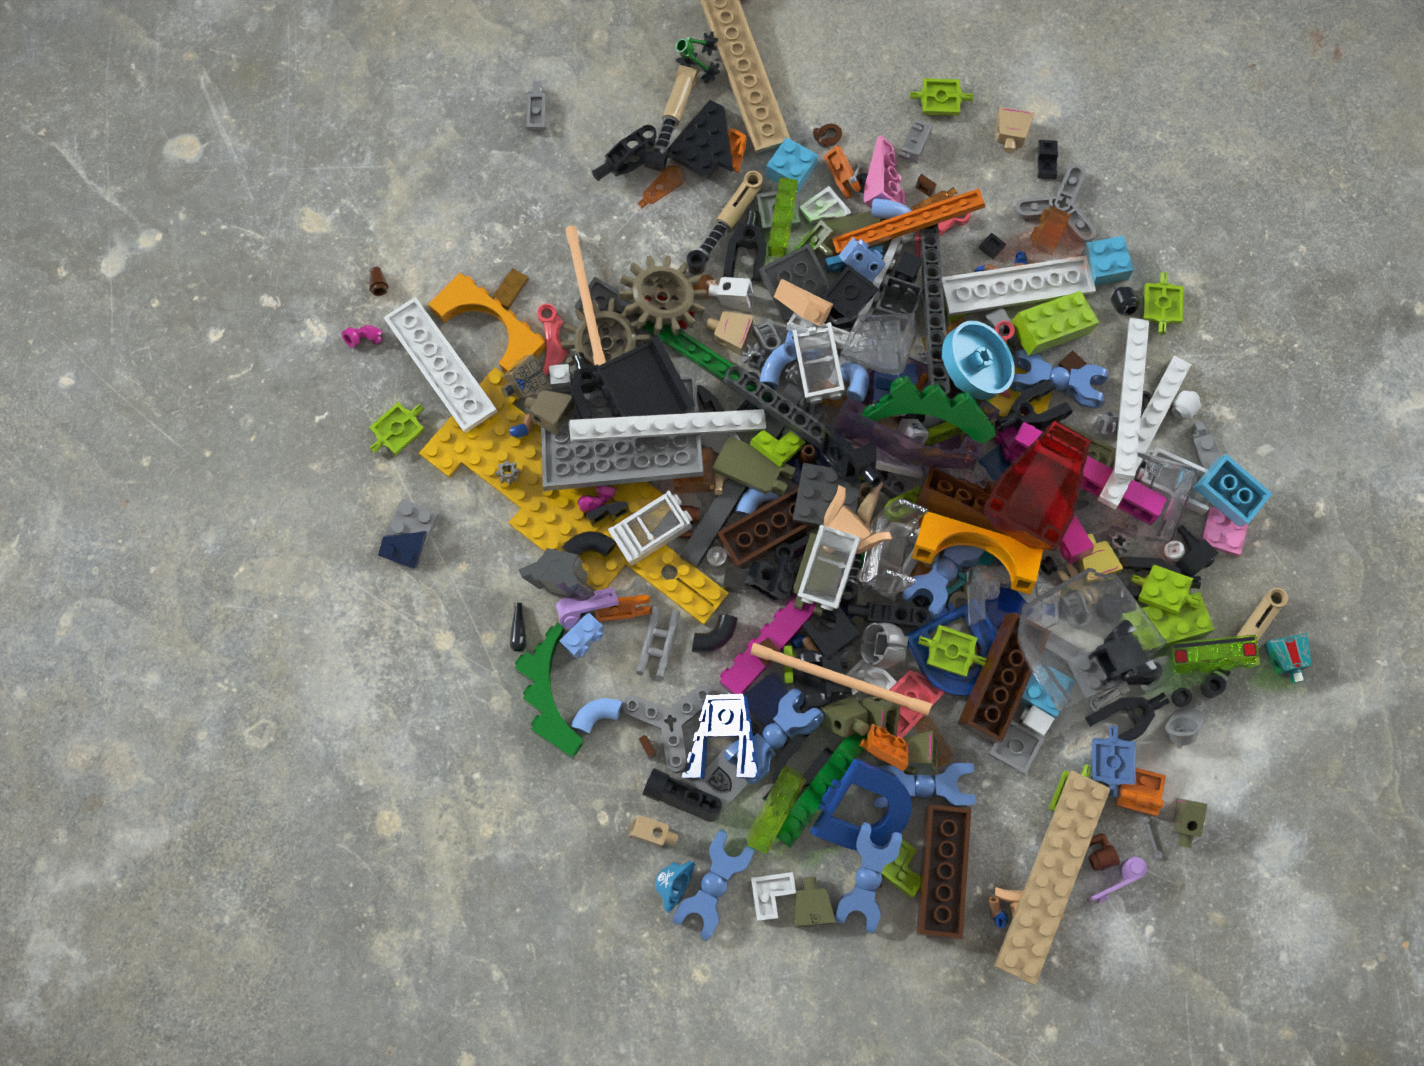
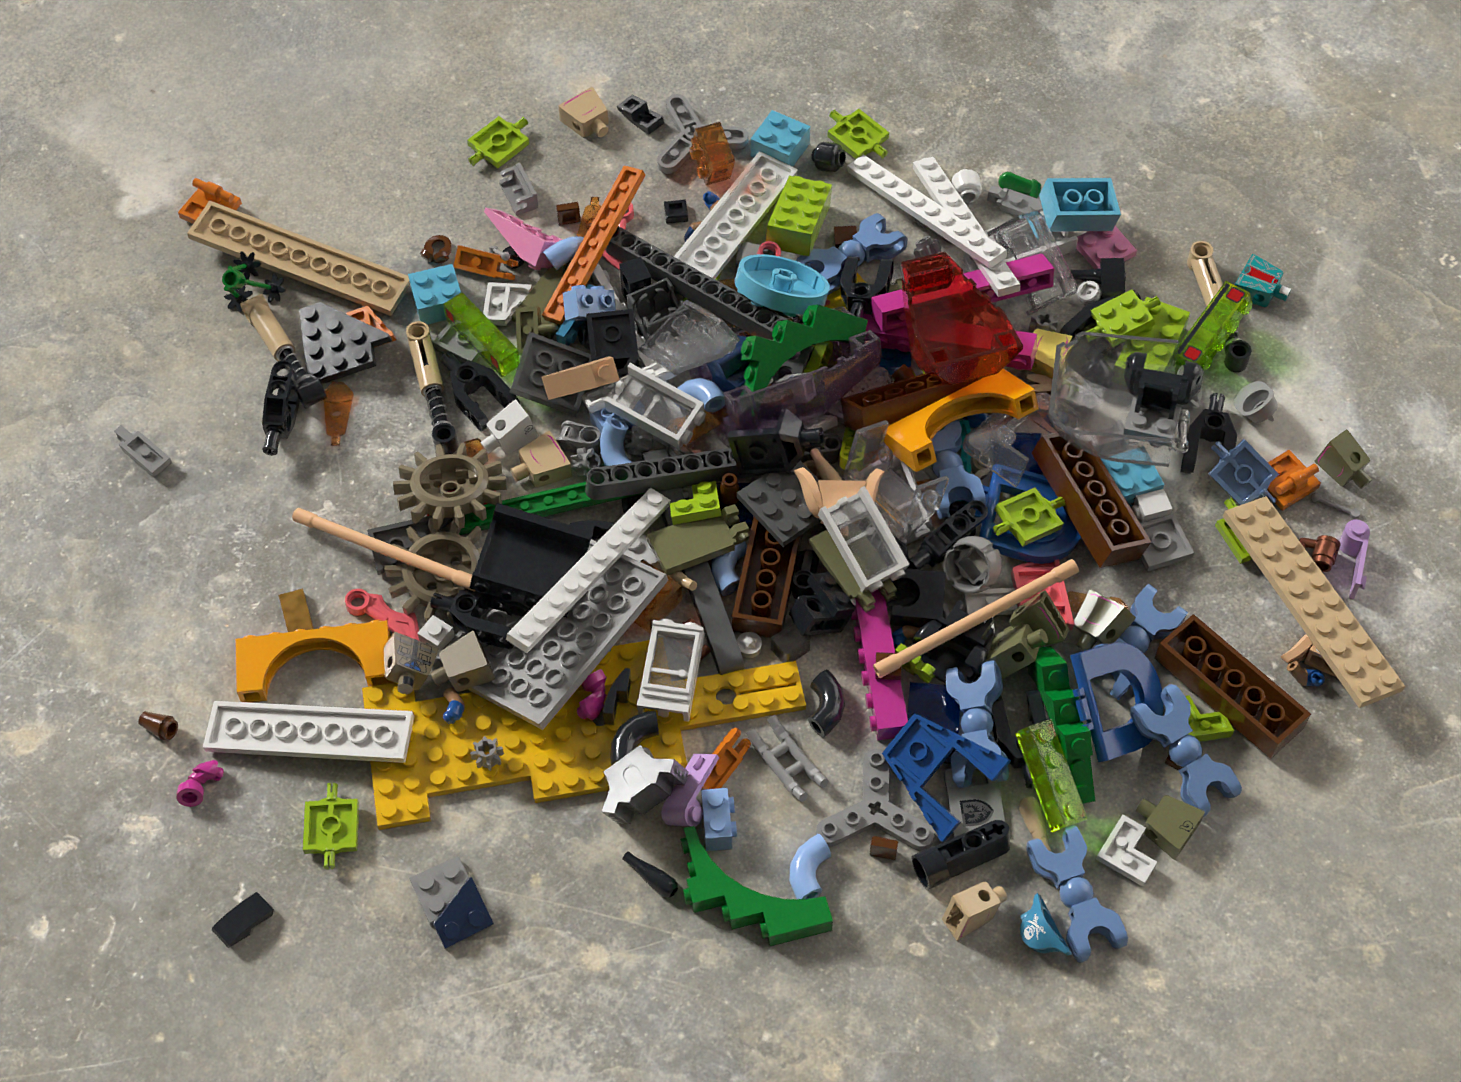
camera: 50 degrees left, 15 degrees down
orange plate [860,724,908,772] -> none
black bush [1171,687,1192,708] -> none
none -> black slope [212,892,274,948]
none -> green piece [998,171,1041,198]
none -> tan piece [1019,796,1052,852]

